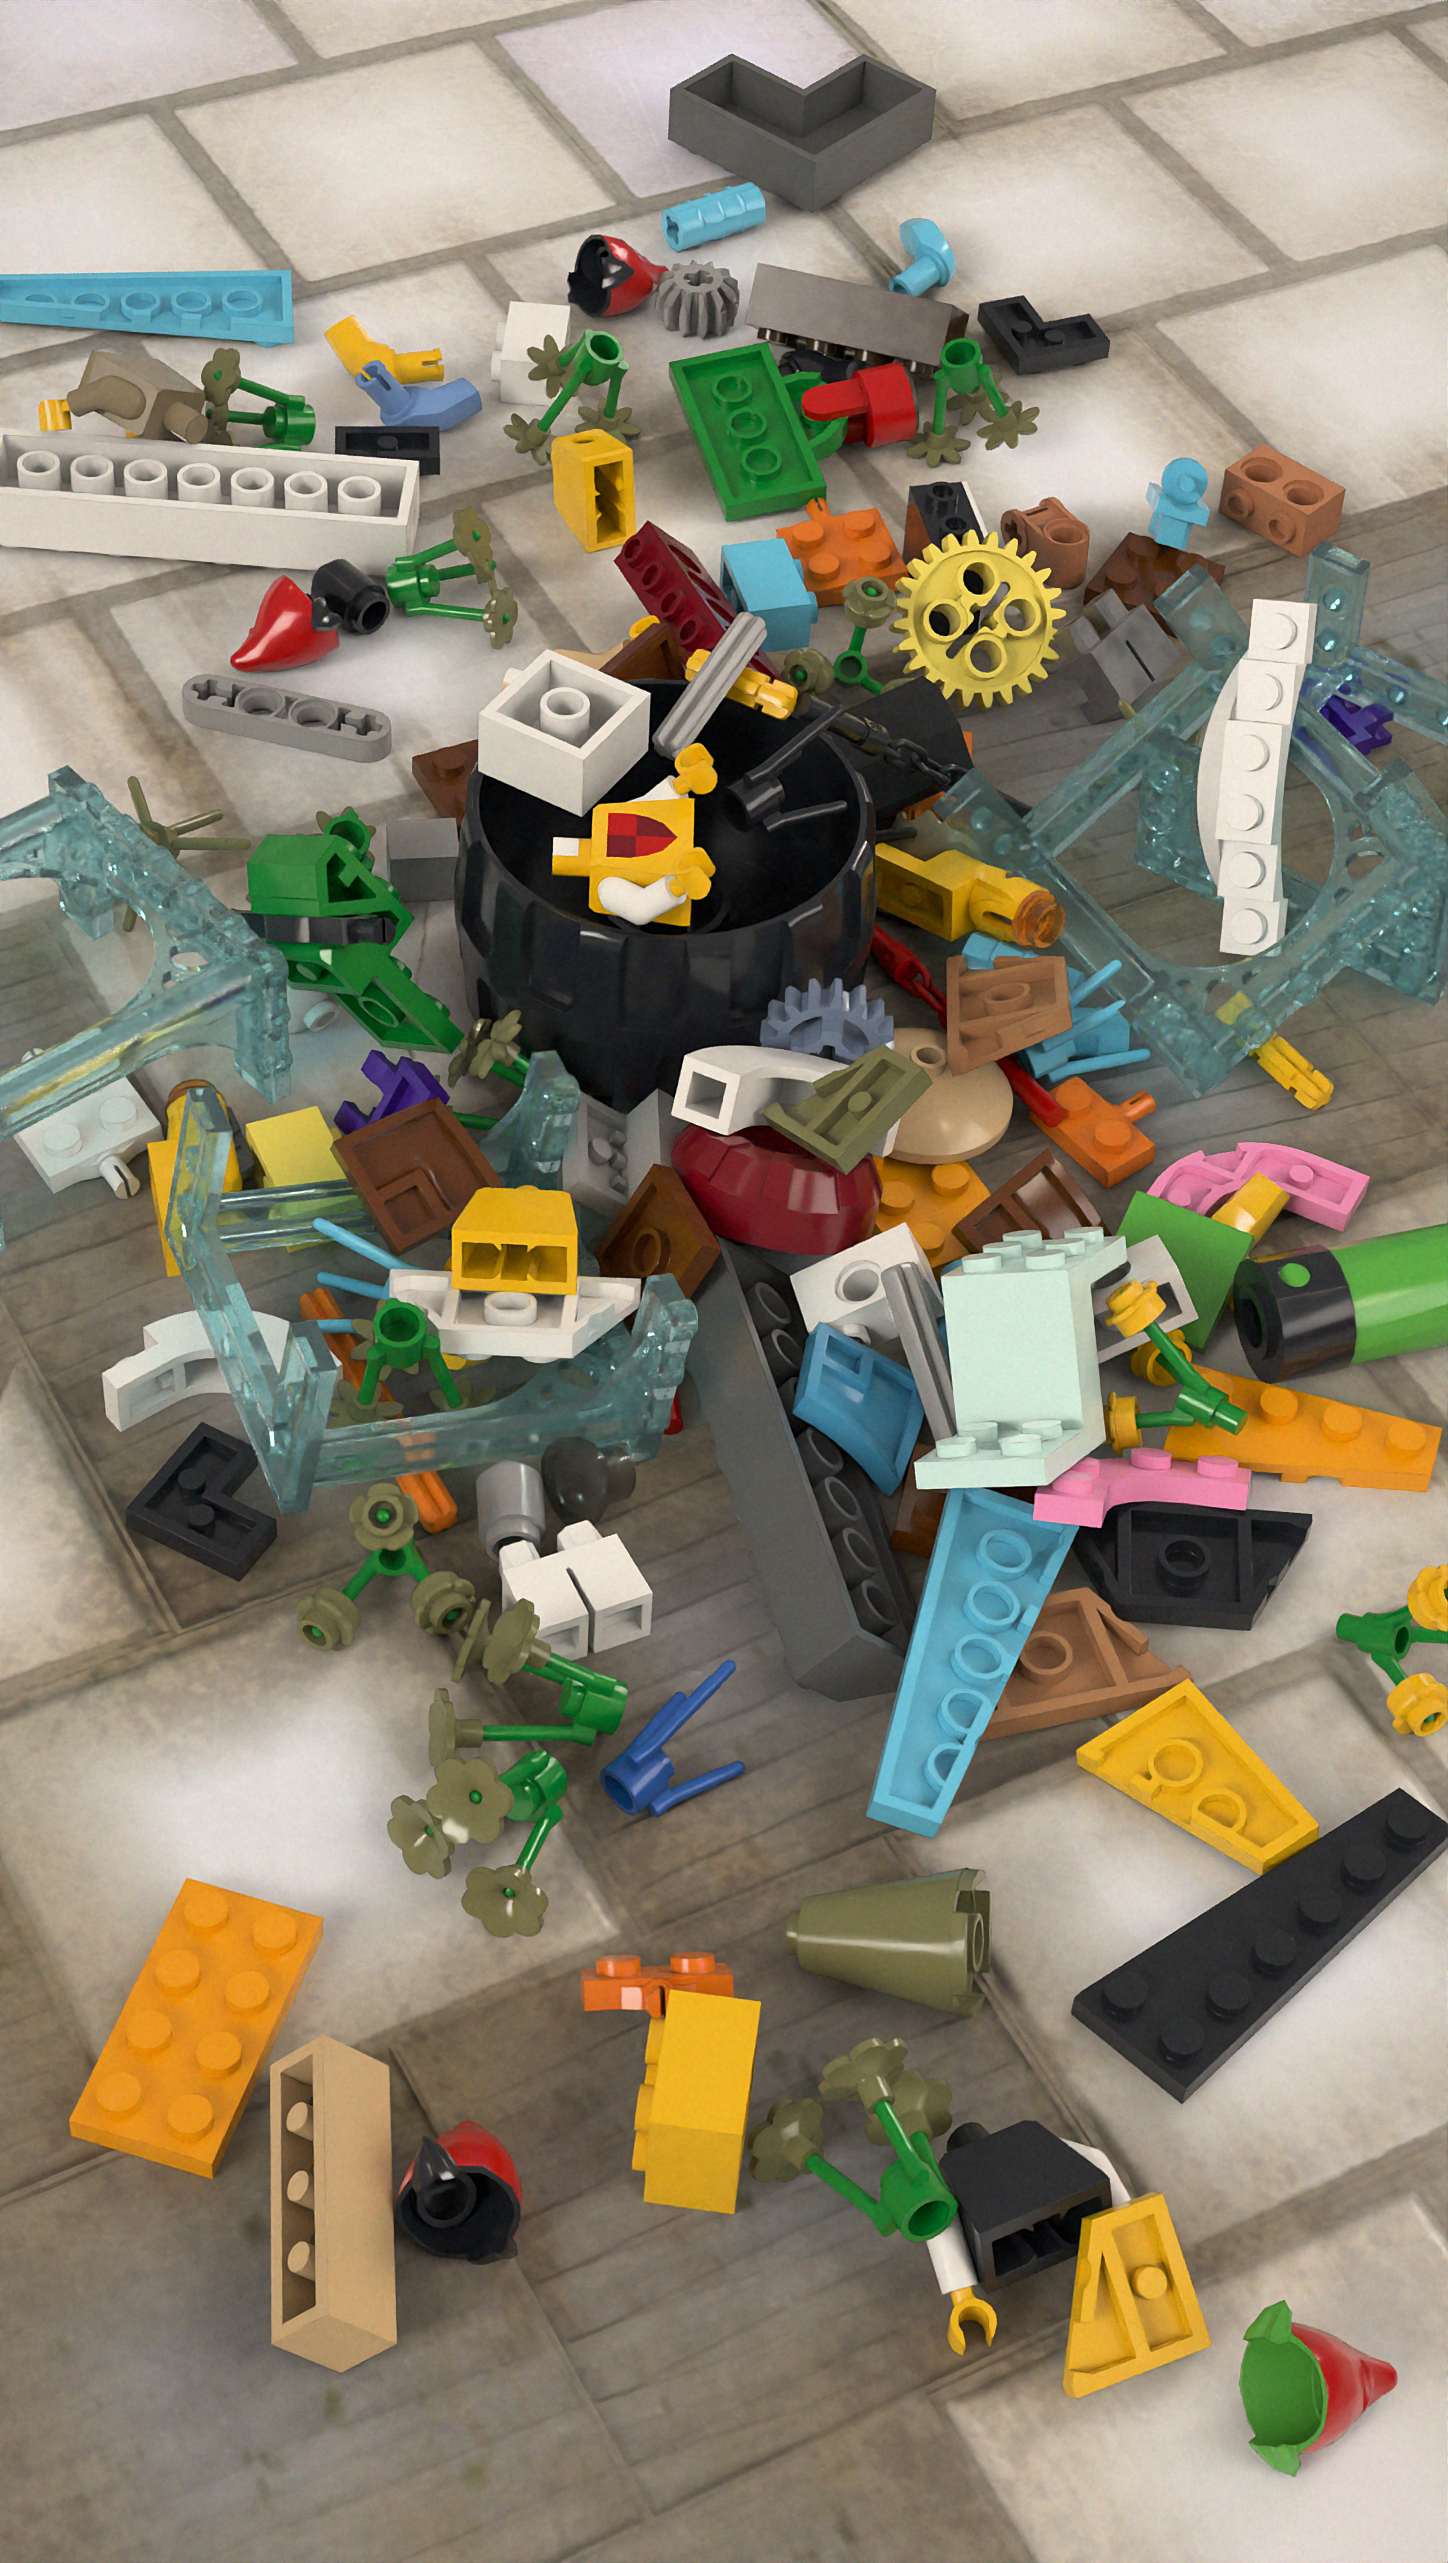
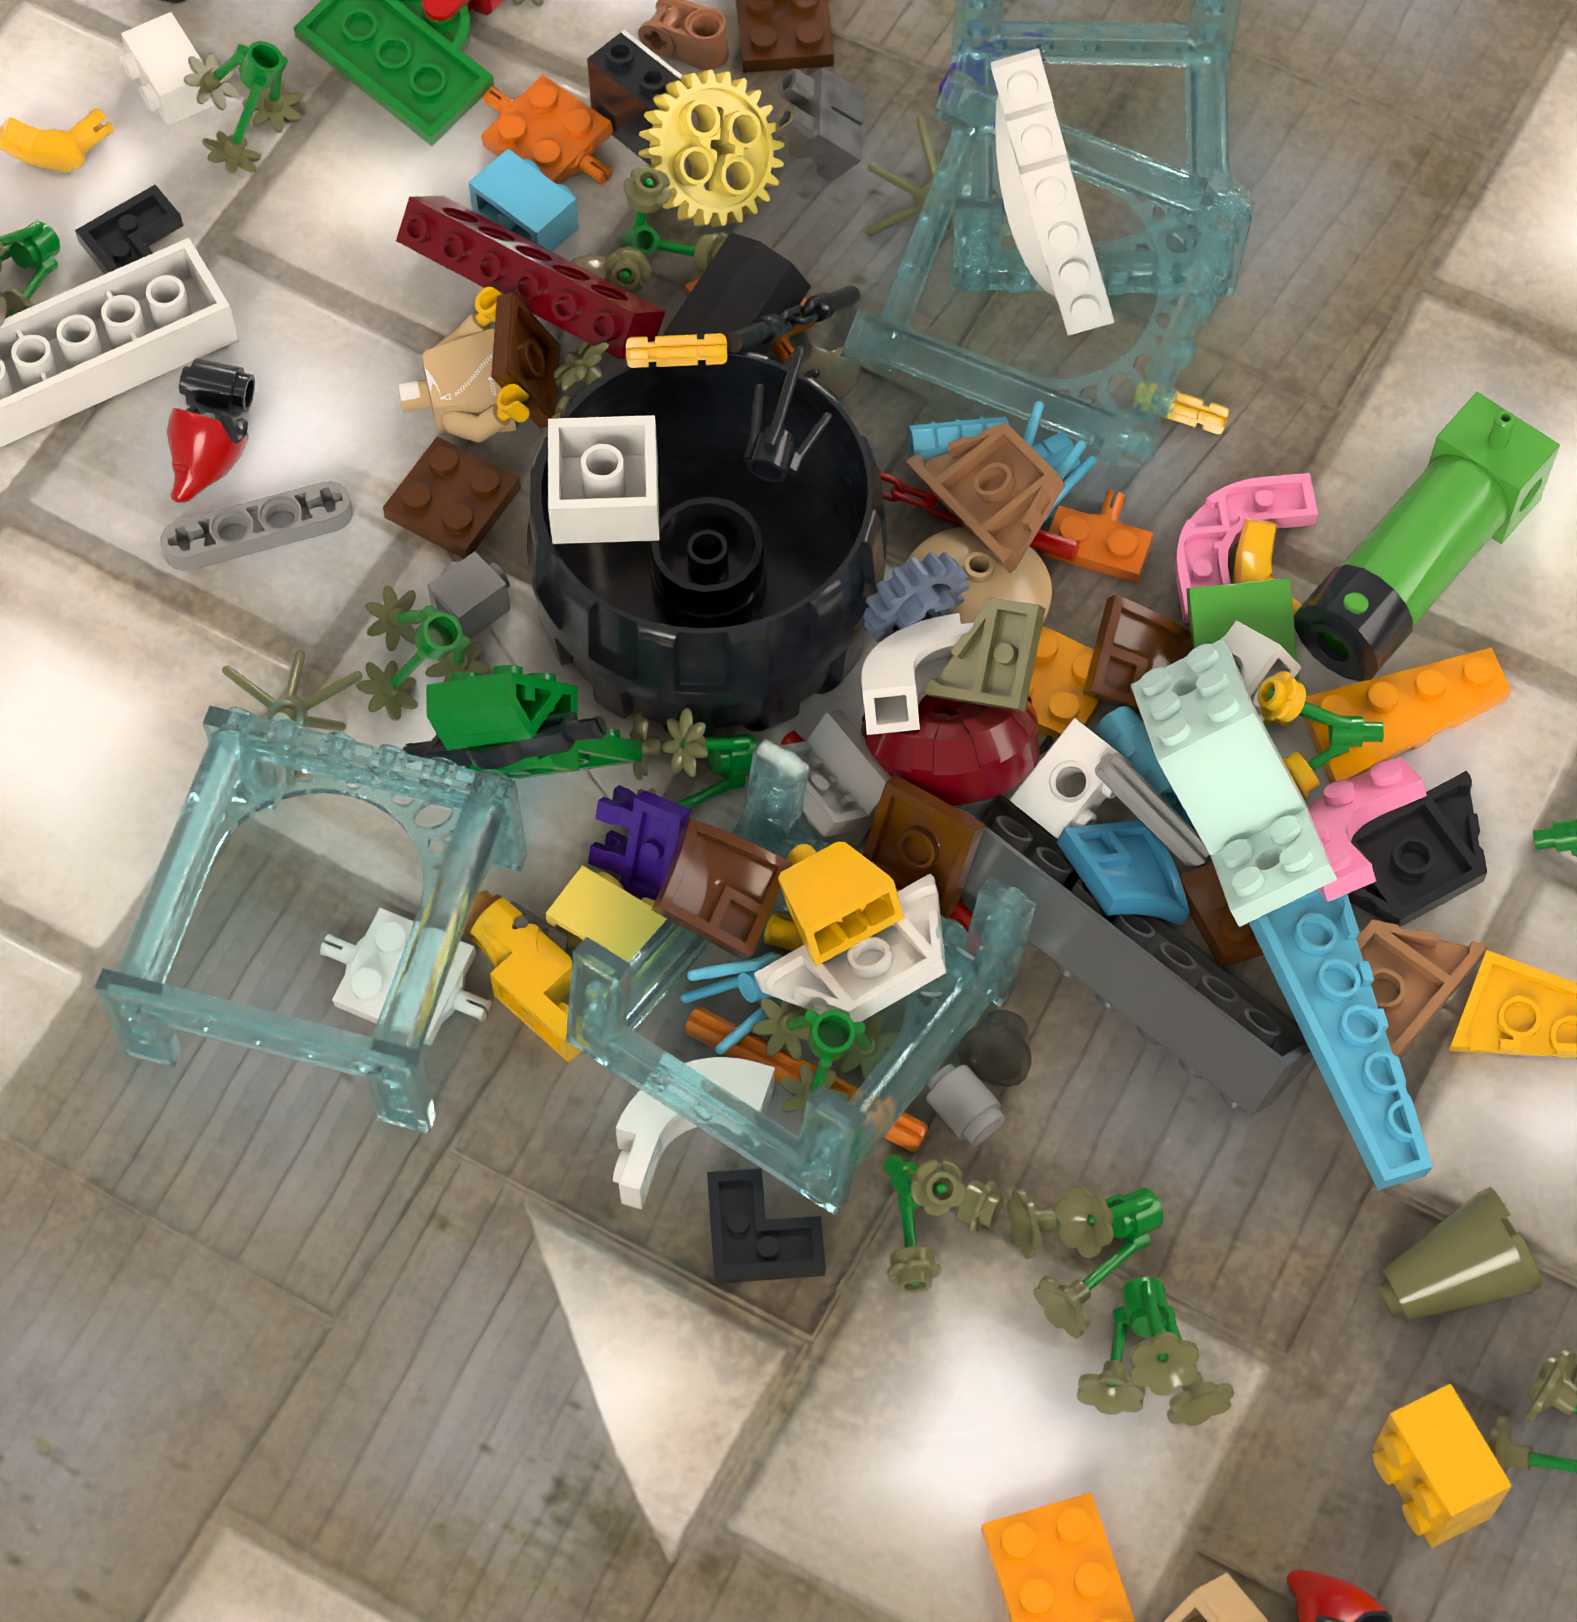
camera: 30 degrees left, 15 degrees up
medium blue arm [356,360,482,431] -> none
plant [386,507,518,650] -> none
white hips [499,1520,653,1674] -> none
yellow torso [550,429,636,553] -> none
torso [552,743,717,926] -> none
orange plate [580,1952,734,2019] -> none
blue plant [599,1660,745,1818] -> none
light grey axle [652,611,767,761] -> none
yellow plate [875,842,1065,948] -> none

